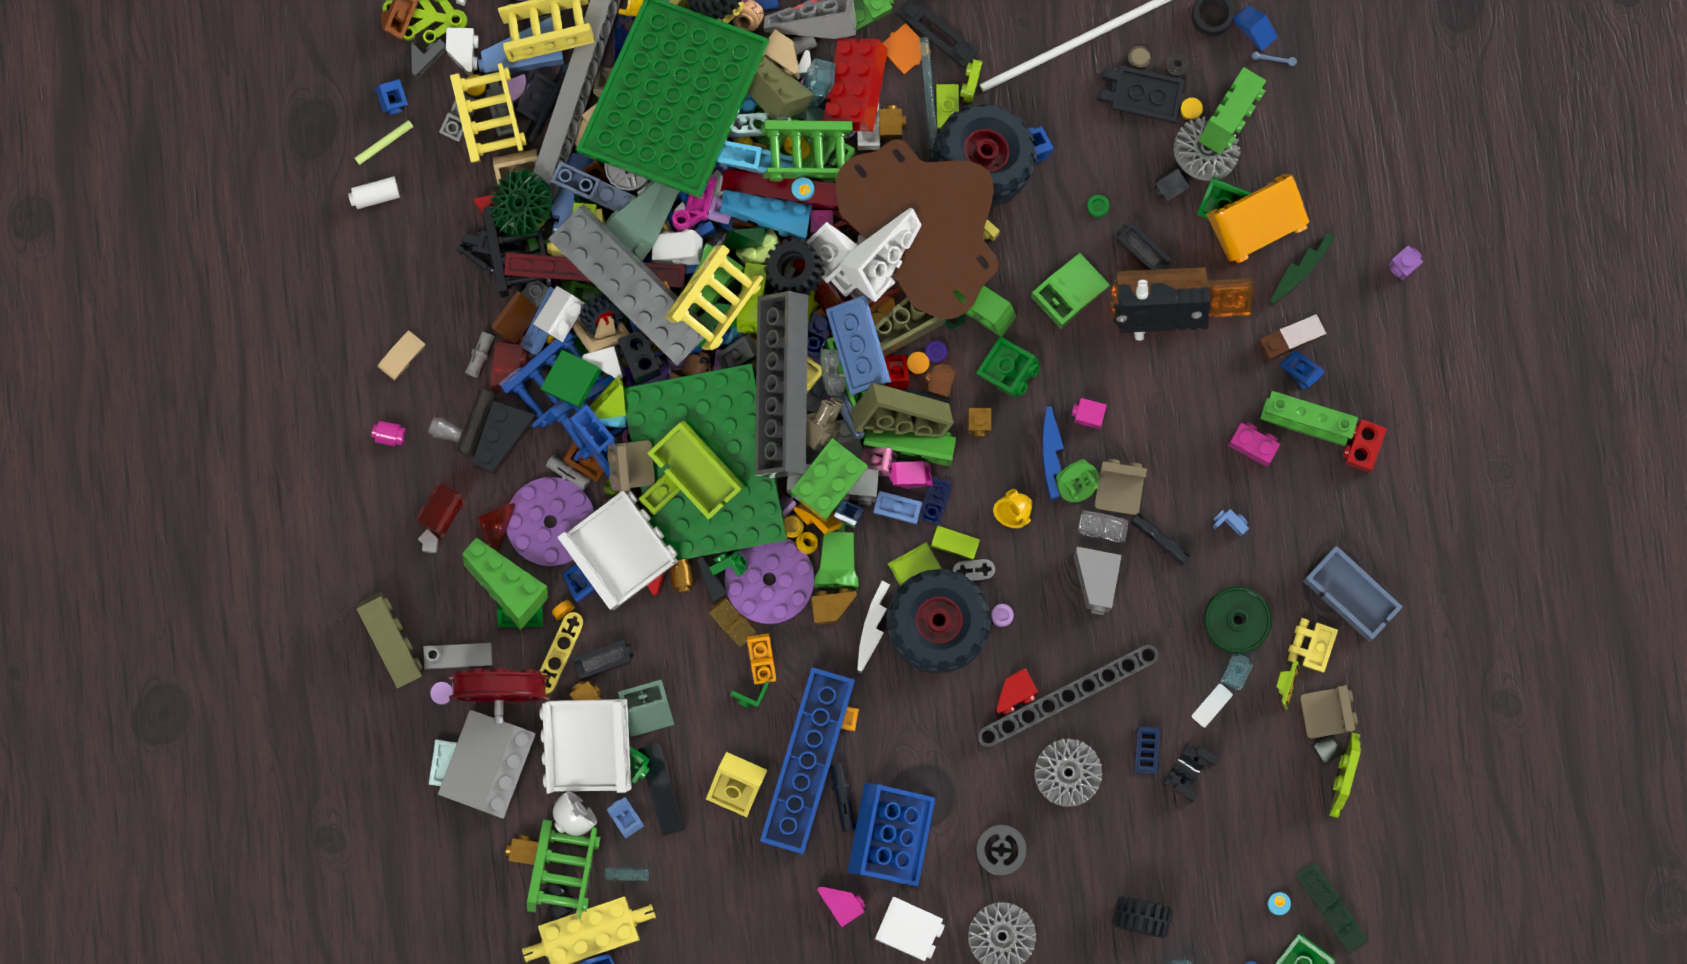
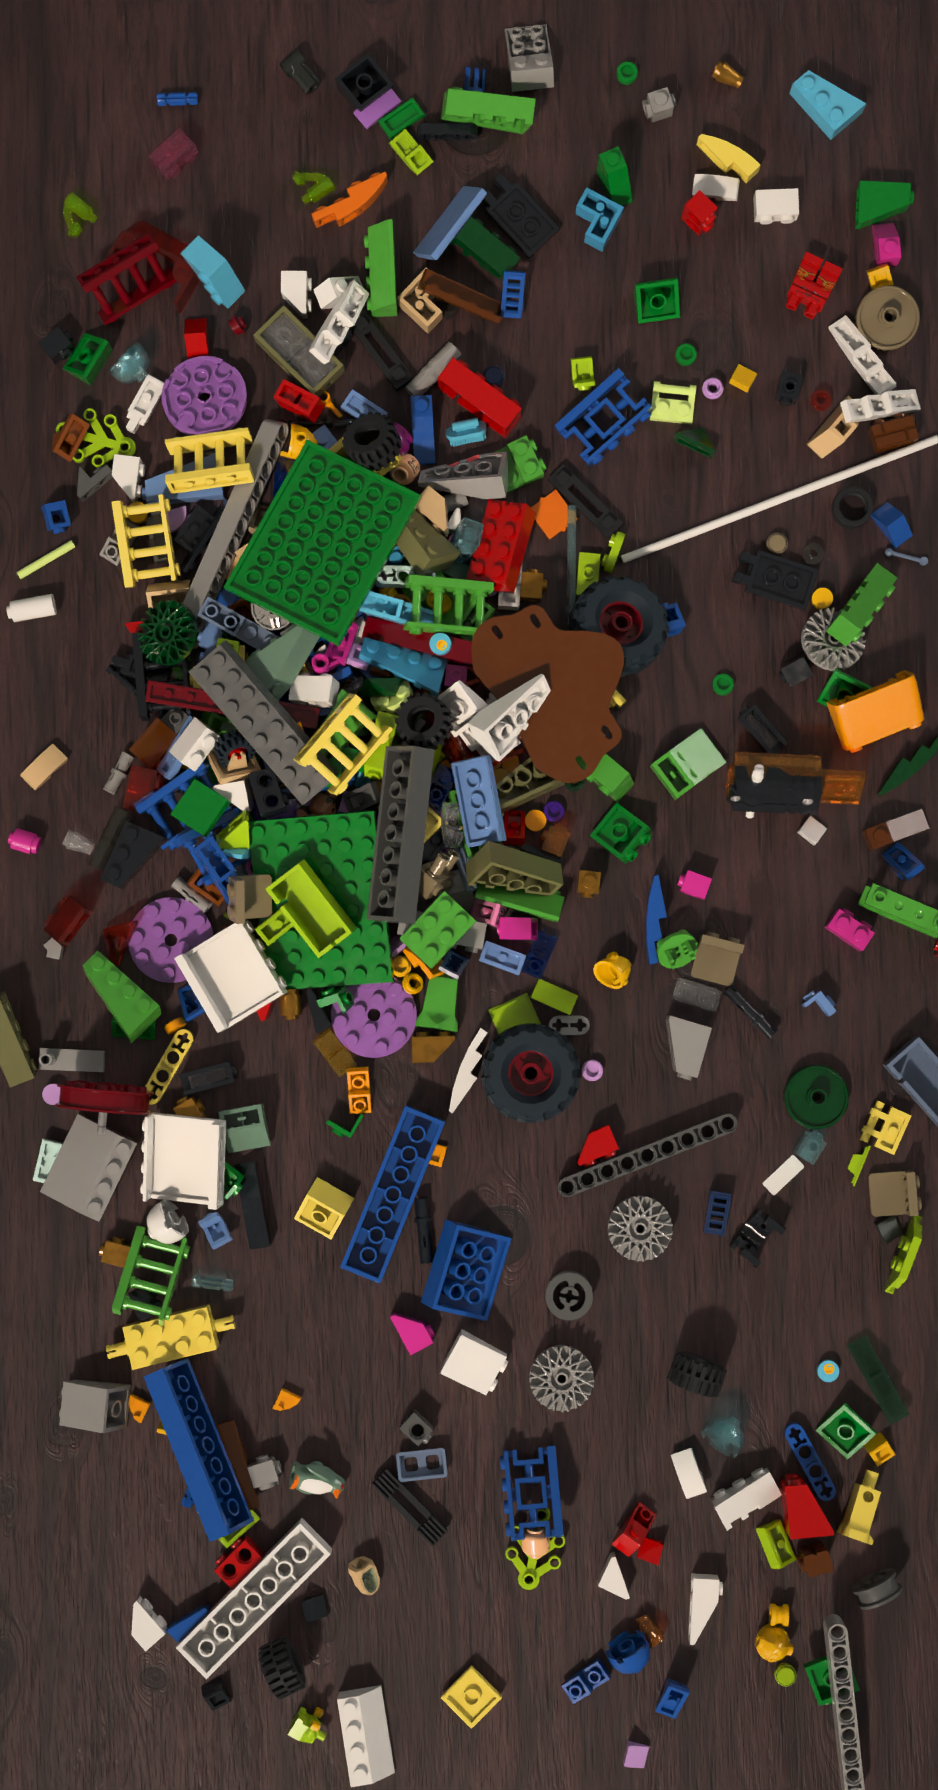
camera: 15 degrees right, 5 degrees up
none -> white slope [797,816,827,846]

